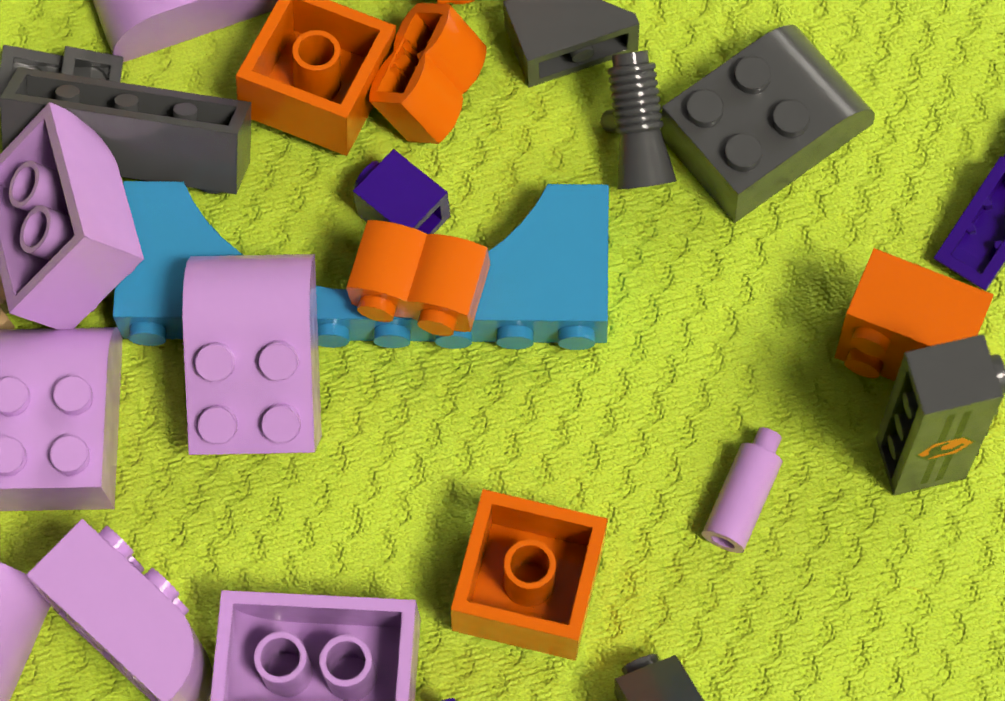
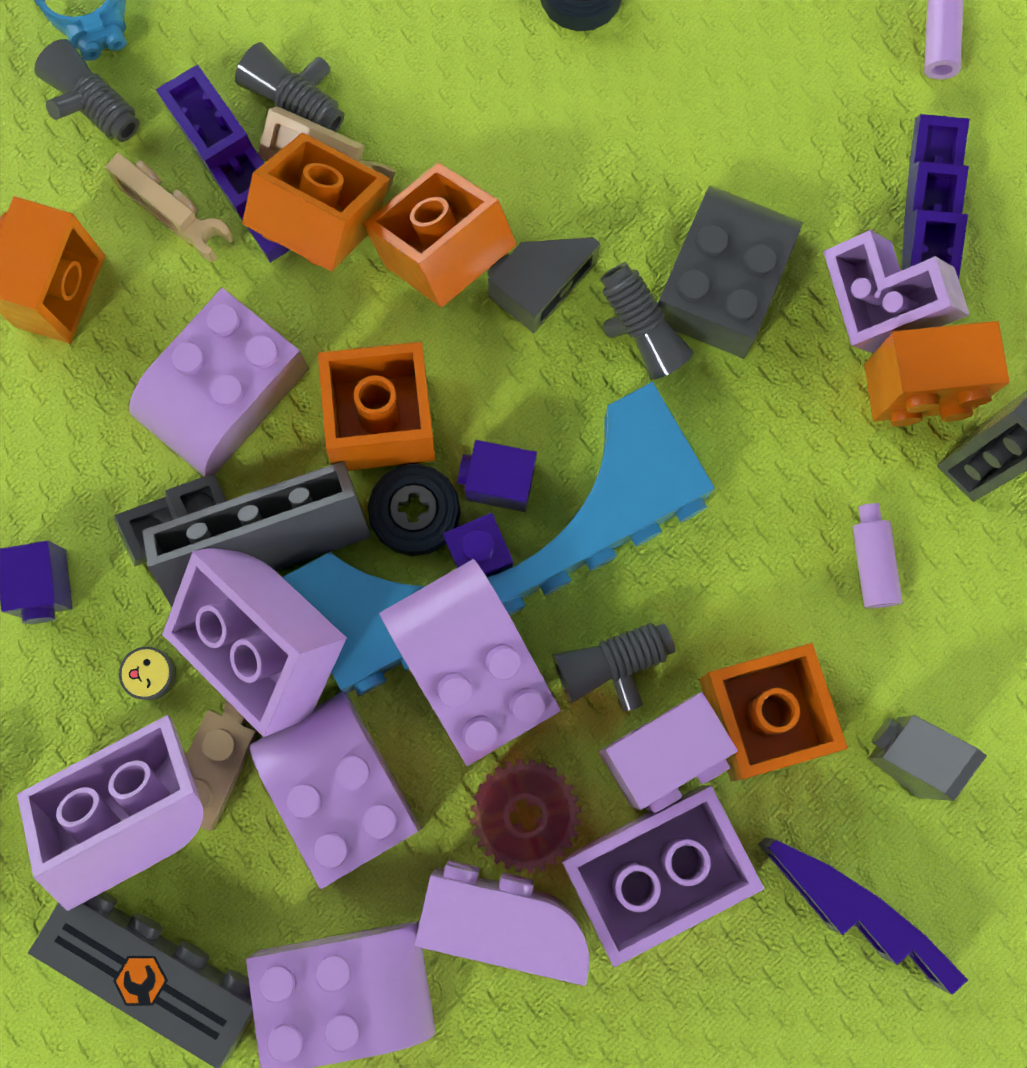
camera: 35 degrees left, 10 degrees up
orange brick [346,220,490,336] -> none
orange brick [369,3,486,144] -> none
none -> black bush [368,464,461,556]
none -> dark purple brick [443,513,513,577]
none -> clear pink brick [470,759,581,873]
none -> dark grey piece [552,623,675,711]
none -> lavender brick [598,692,738,813]
none -> lavender brick [823,230,970,353]

